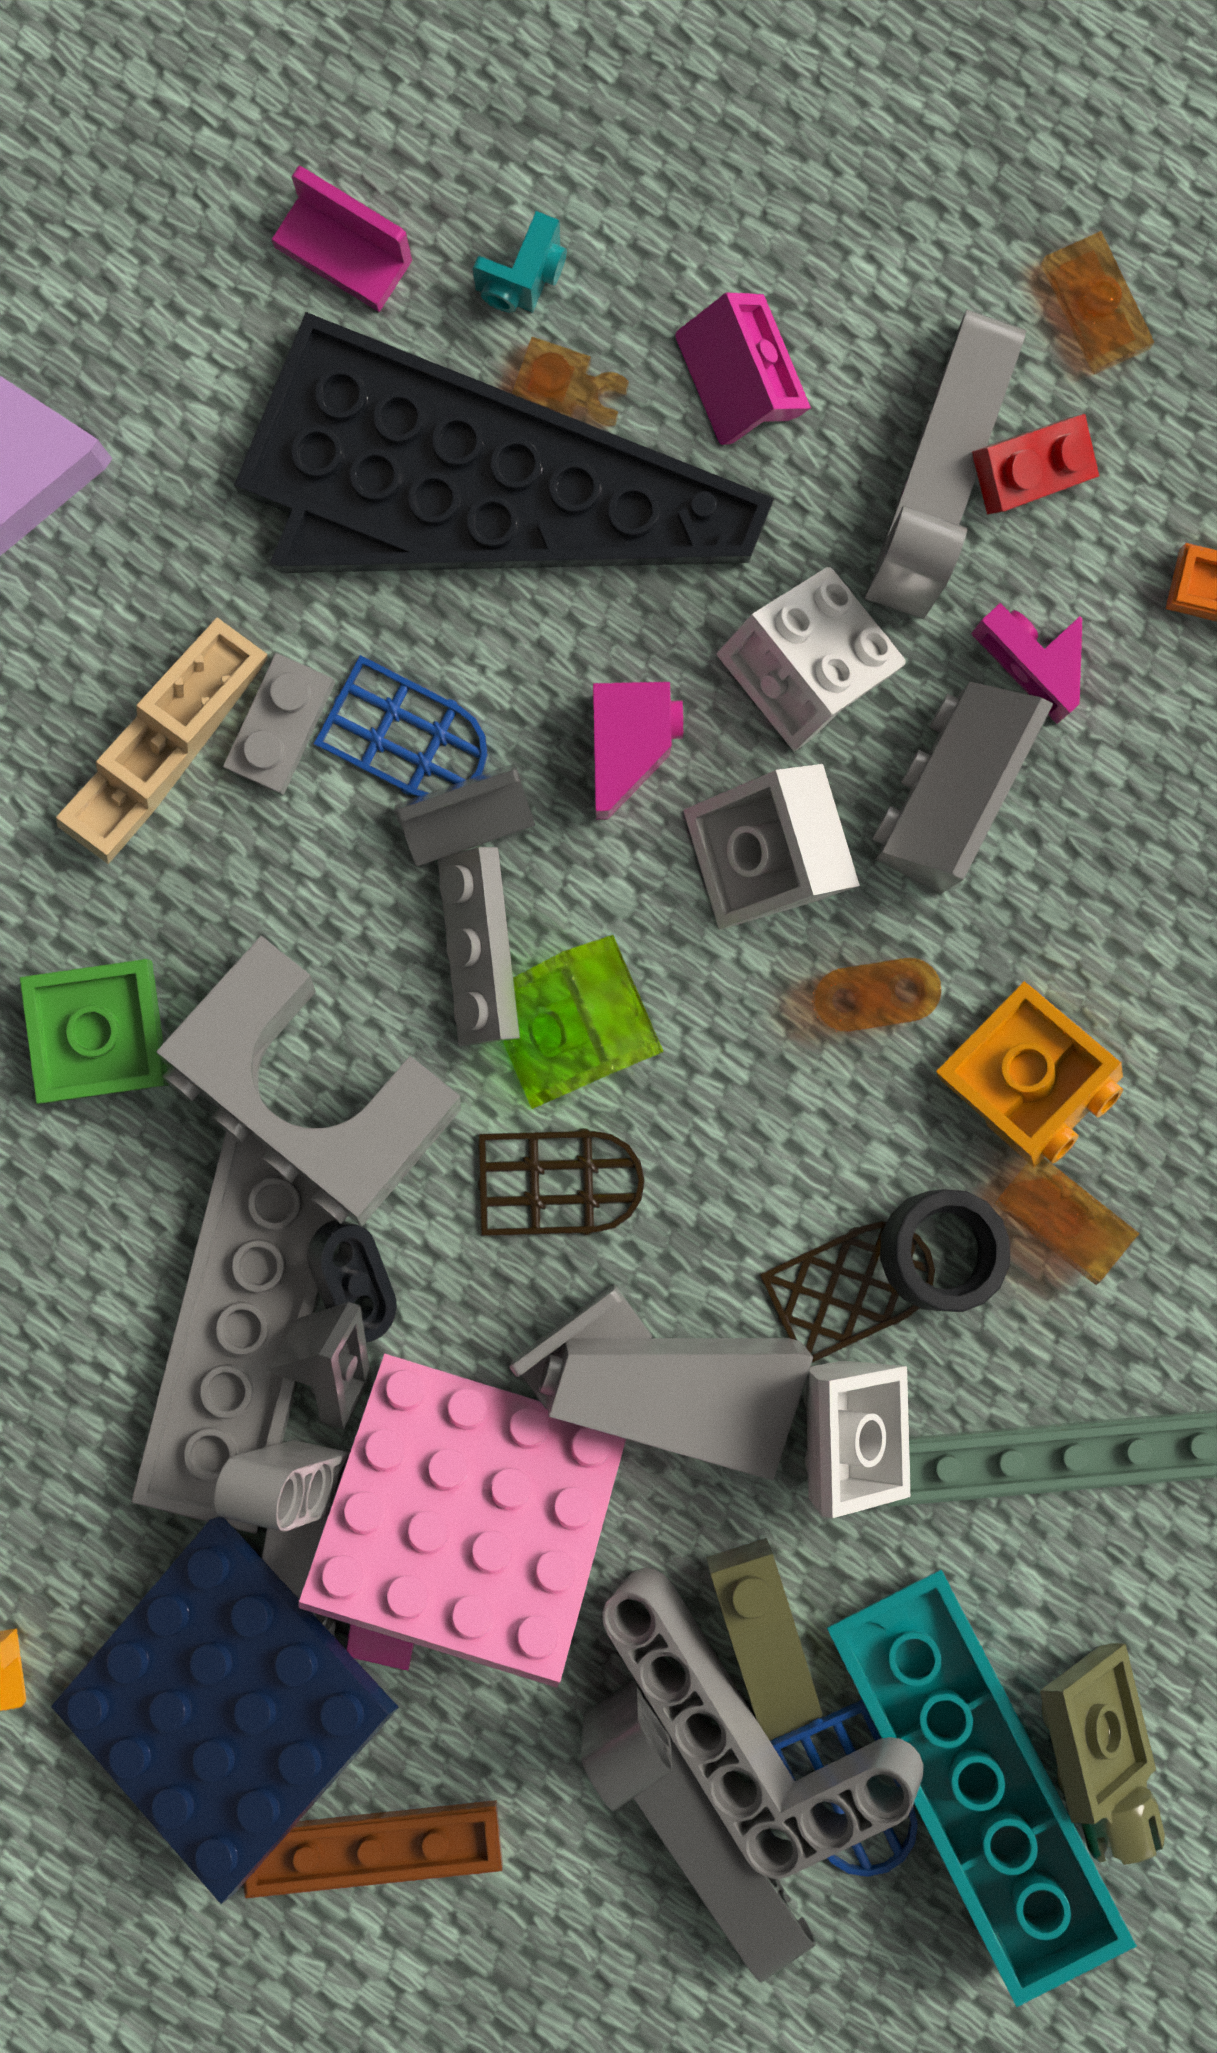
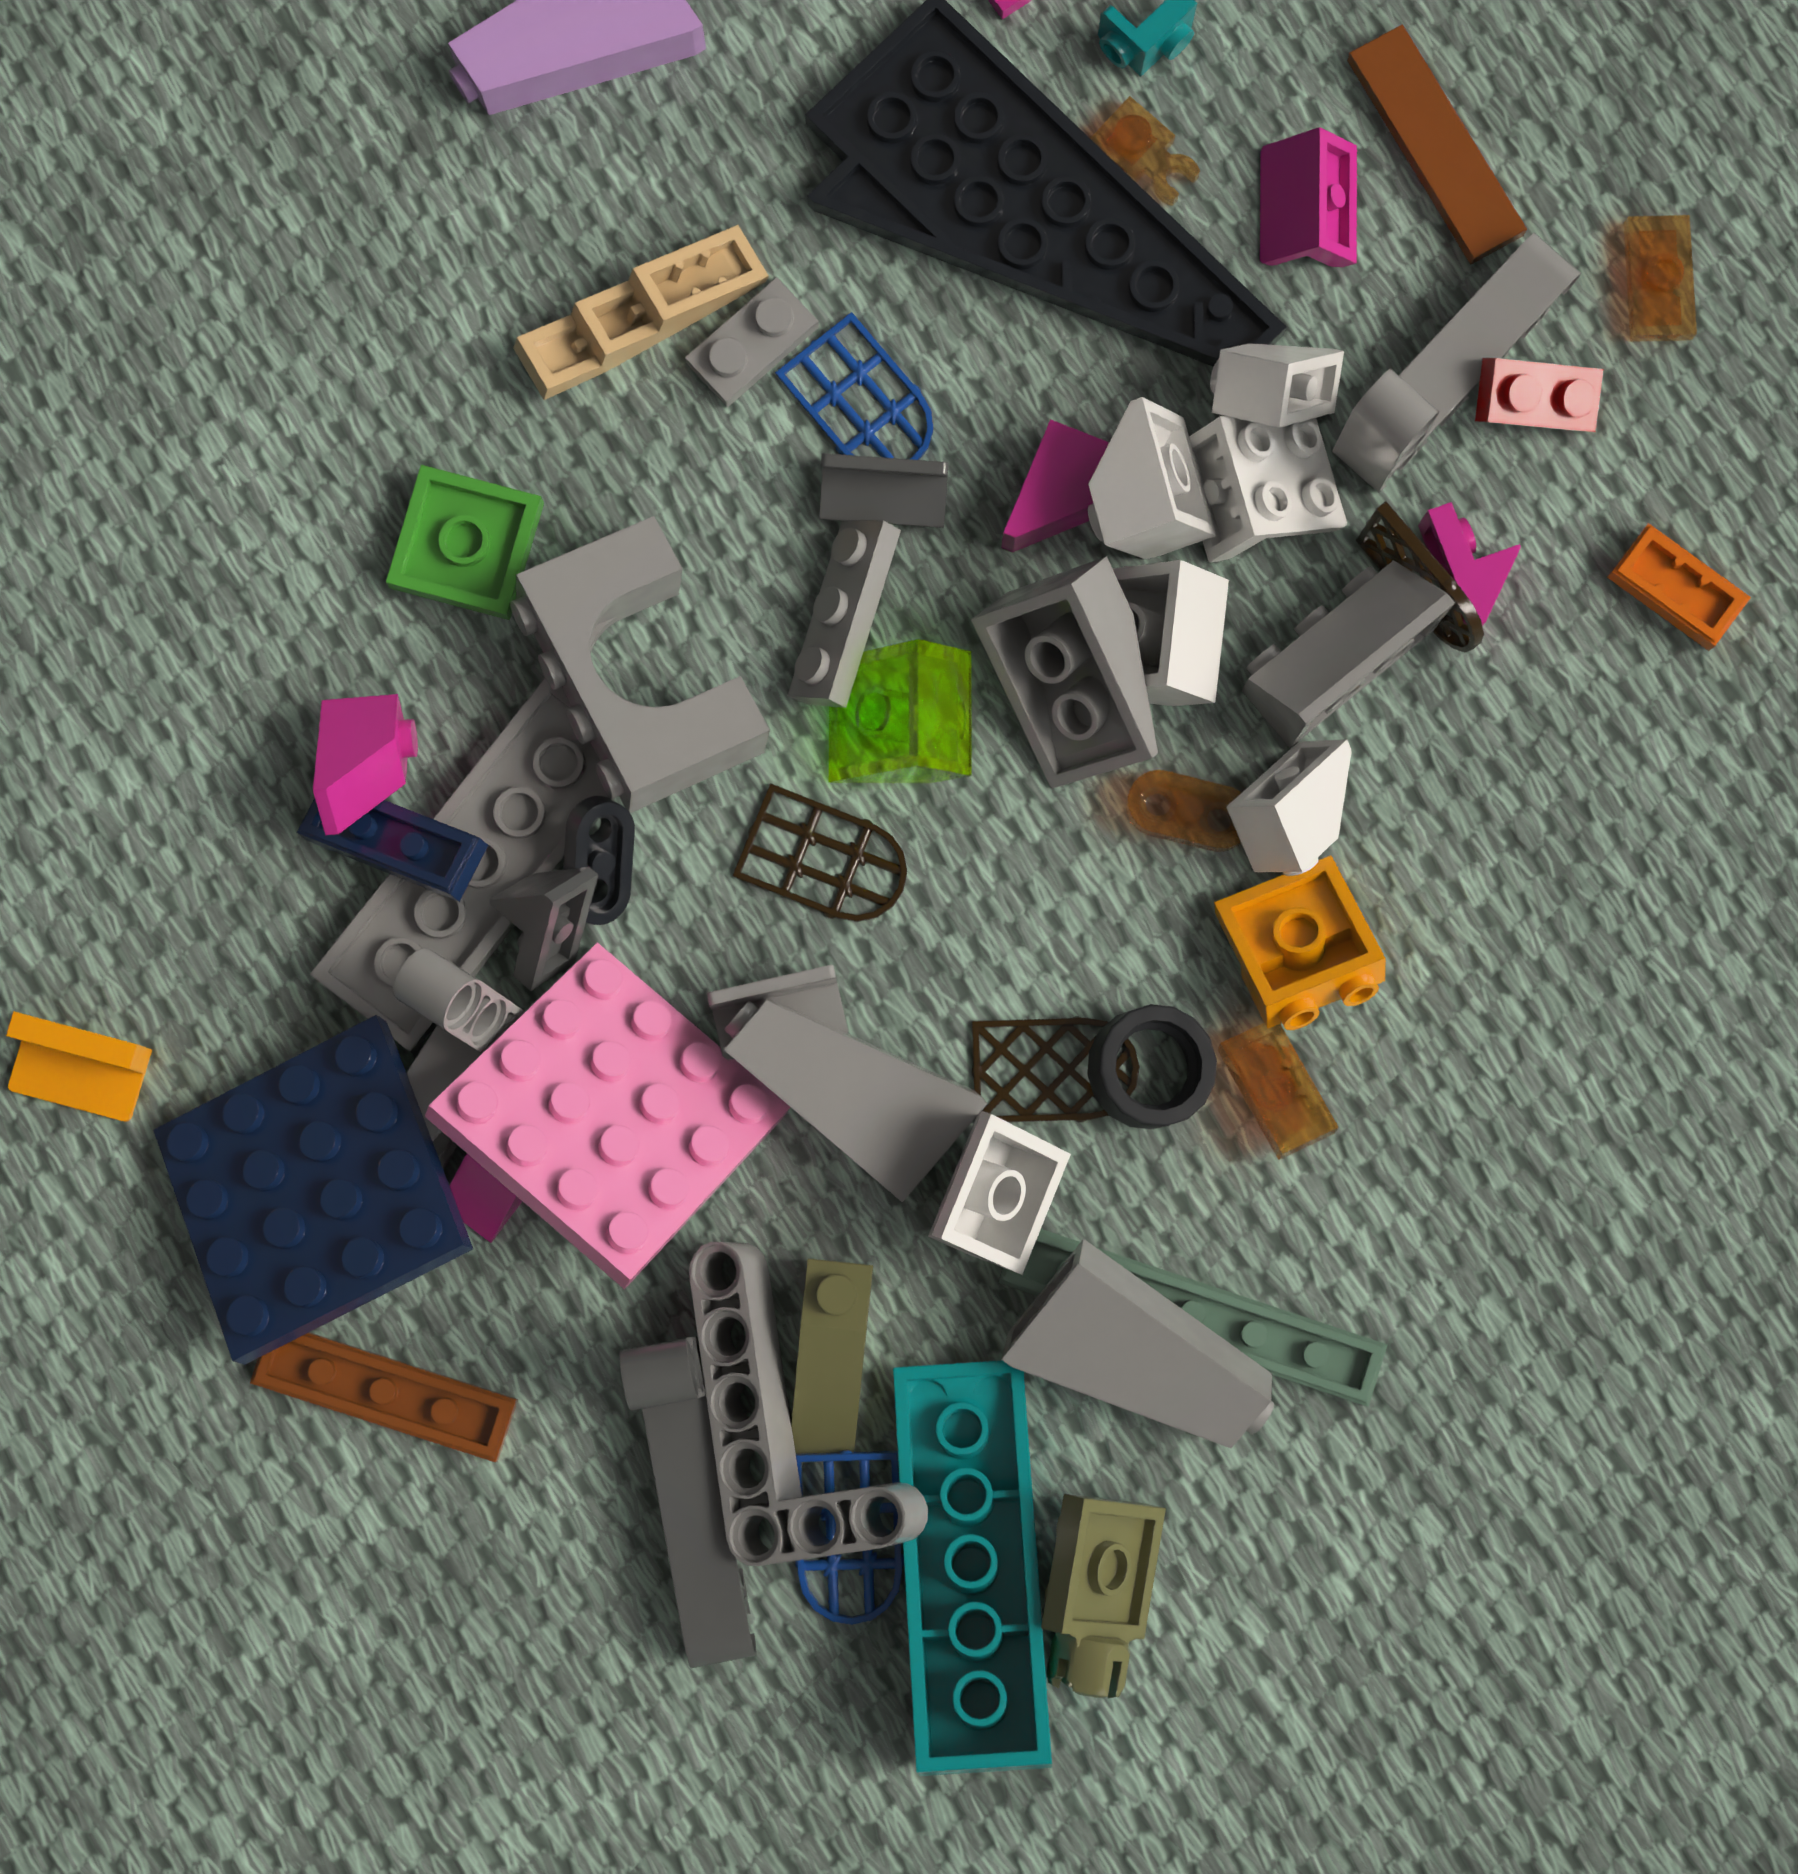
camera: 30 degrees right, 5 degrees down
none -> dark blue tile [296,798,488,902]
none -> dark pink slope [313,694,418,835]
none -> light grey slope [971,556,1158,789]
none -> light grey slope [1001,1239,1274,1448]
none -> white slope [1088,397,1216,559]
none -> white slope [1210,343,1344,428]
none -> white slope [1226,739,1352,876]
none -> dark orange tile [1347,24,1527,265]
none -> dark brown window [1356,501,1484,652]

